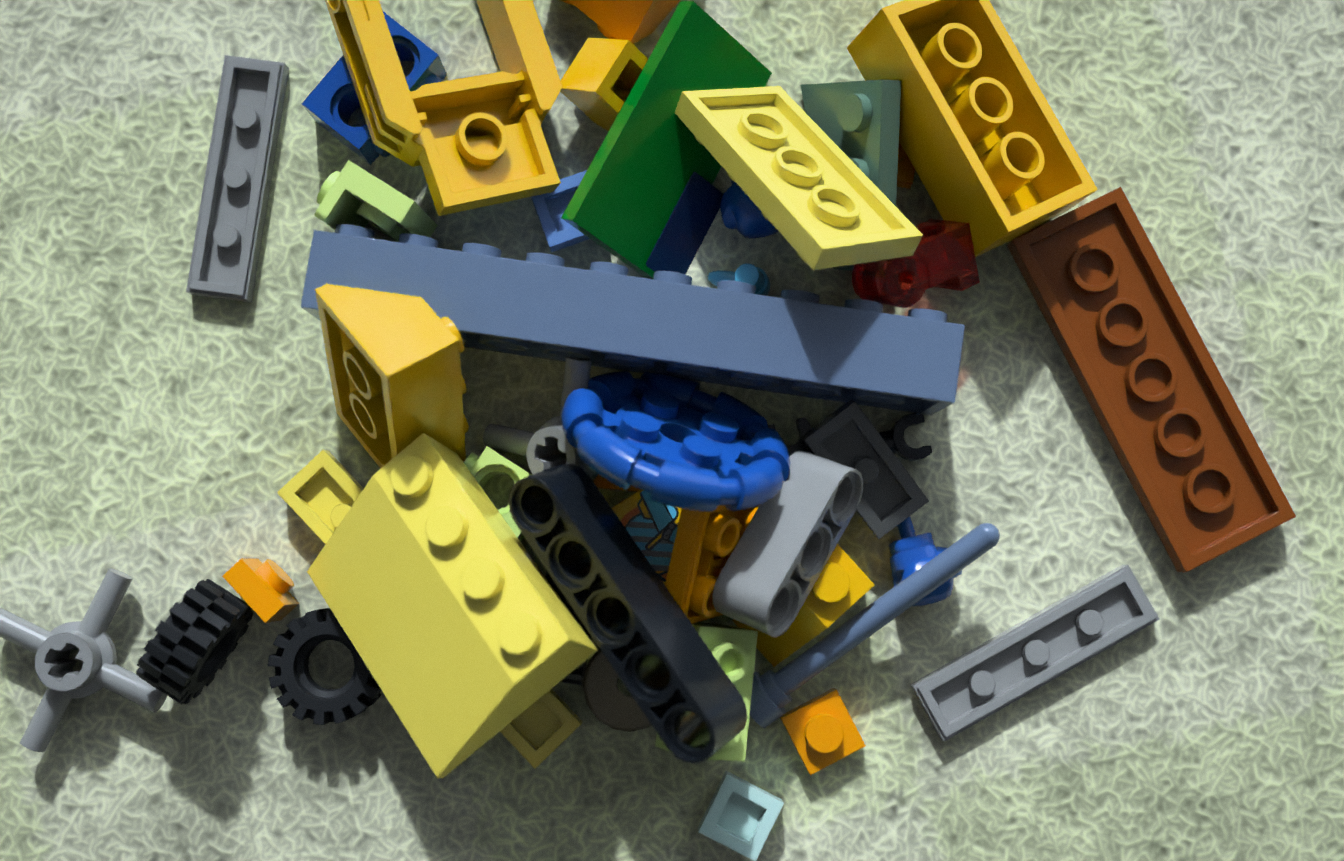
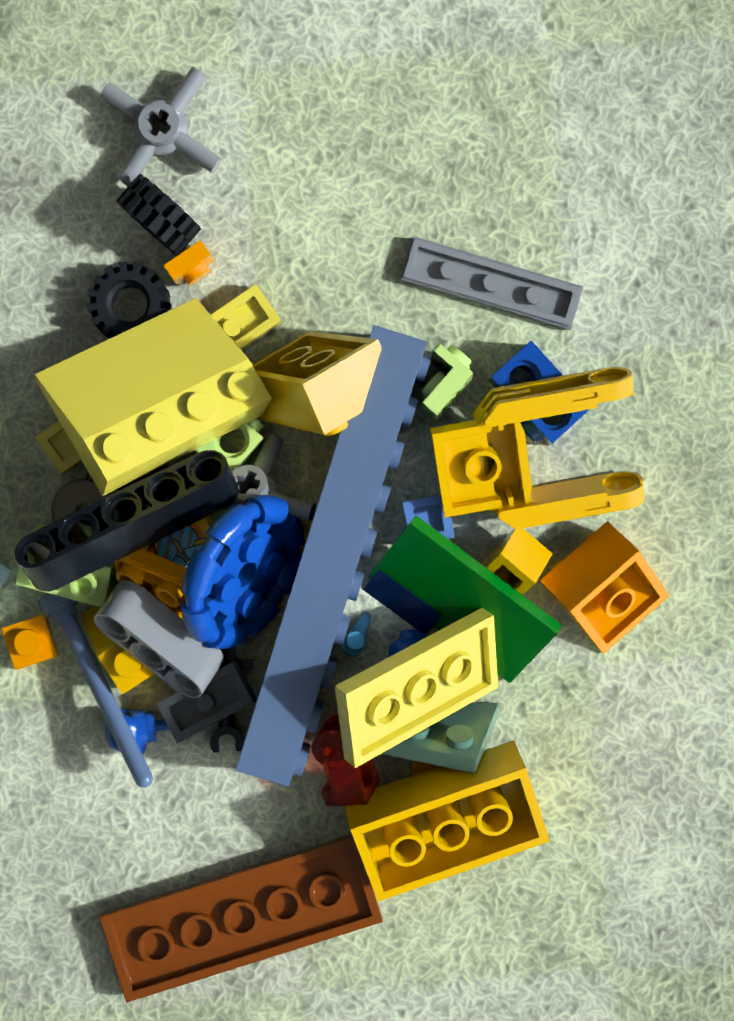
camera: 110 degrees right, 5 degrees up
light grey tile [910,565,1160,741] -> none

